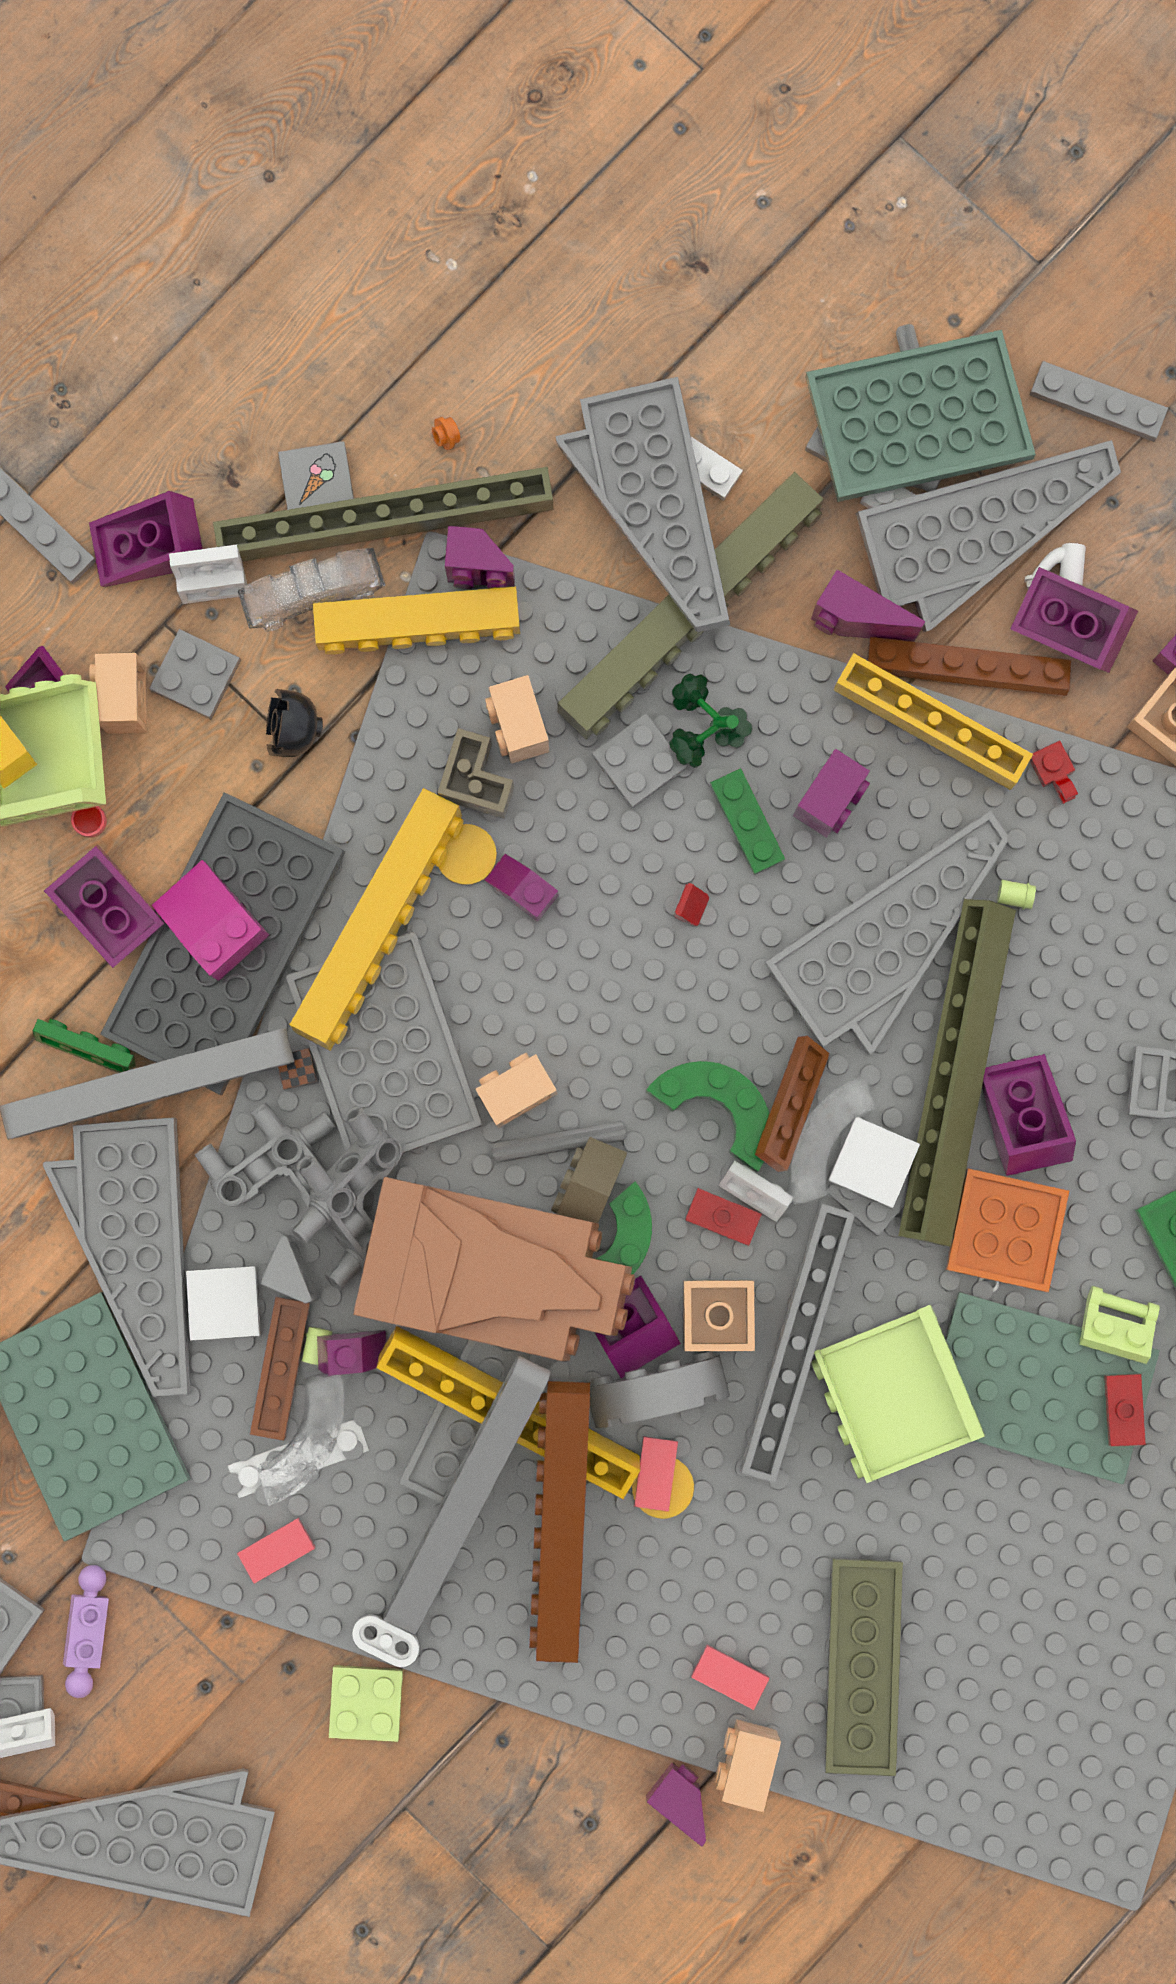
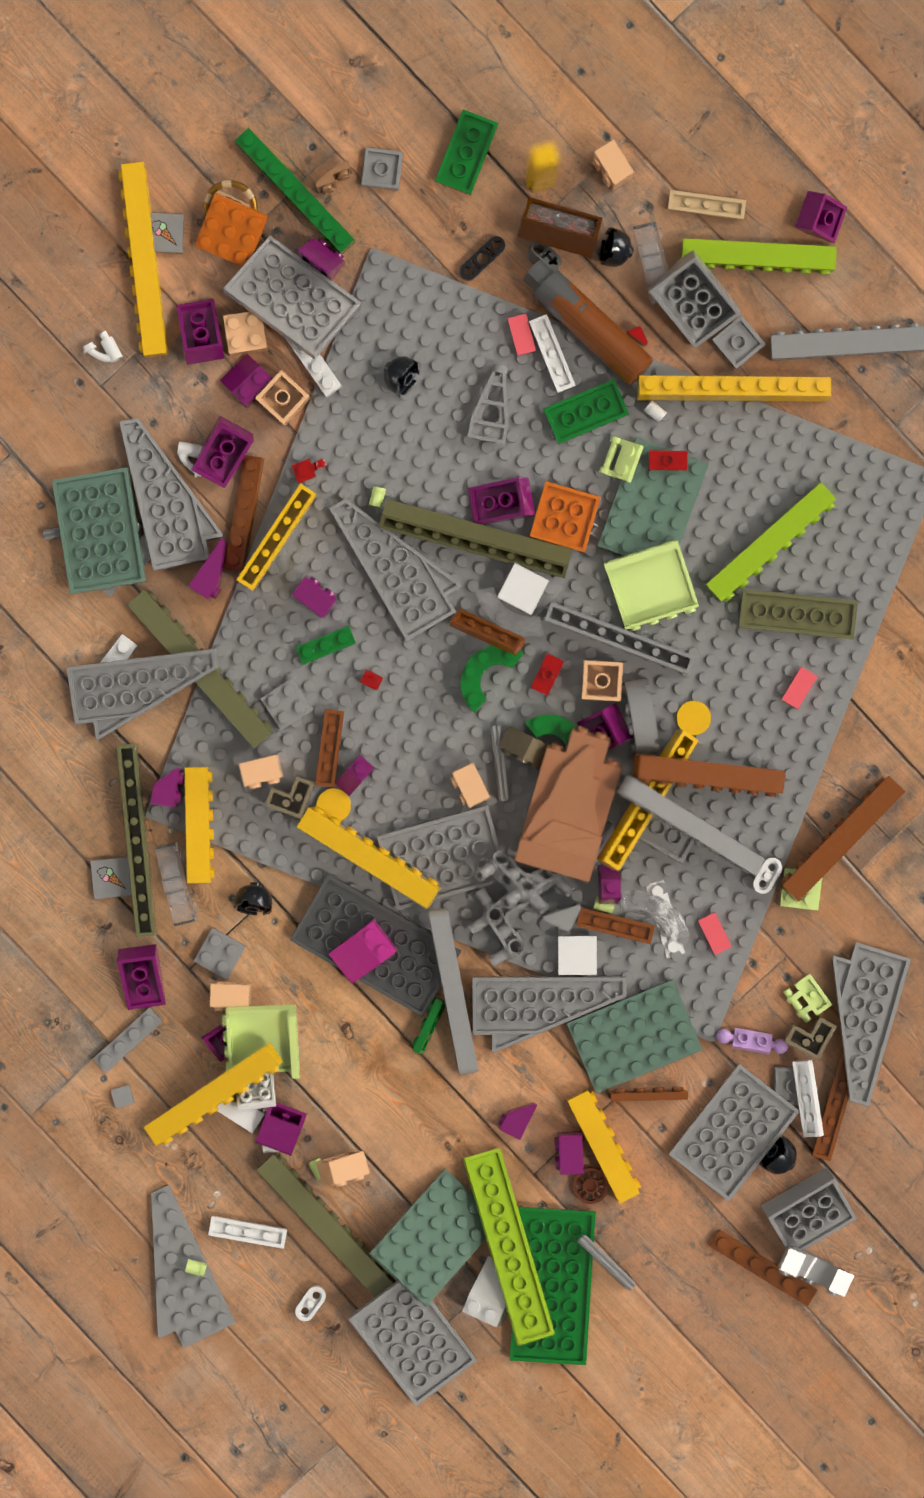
camera: 85 degrees left, 5 degrees up
magenta slope [44,844,164,968] -> none
red tile [71,806,107,838] -> none
white slope [169,545,249,604] -> none
tile [278,1048,318,1090] -> none
orange plate [432,417,460,450] -> none
coral tile [634,1436,678,1511] -> none
magenta slope [646,1763,706,1847] -> none
dark green plant [669,673,753,768] -> none
light nougat brick [714,1719,781,1813] -> none
white plate [718,1161,793,1222] -> none
light grey plate [1030,361,1168,442] -> none
none -> dark orange plate [315,709,345,788]
none -> lime brick [705,482,836,602]
none -> dark orange brick [780,776,905,902]
none -> yellowish green plate [783,973,832,1023]
none -> dark tan brick [783,1016,837,1060]

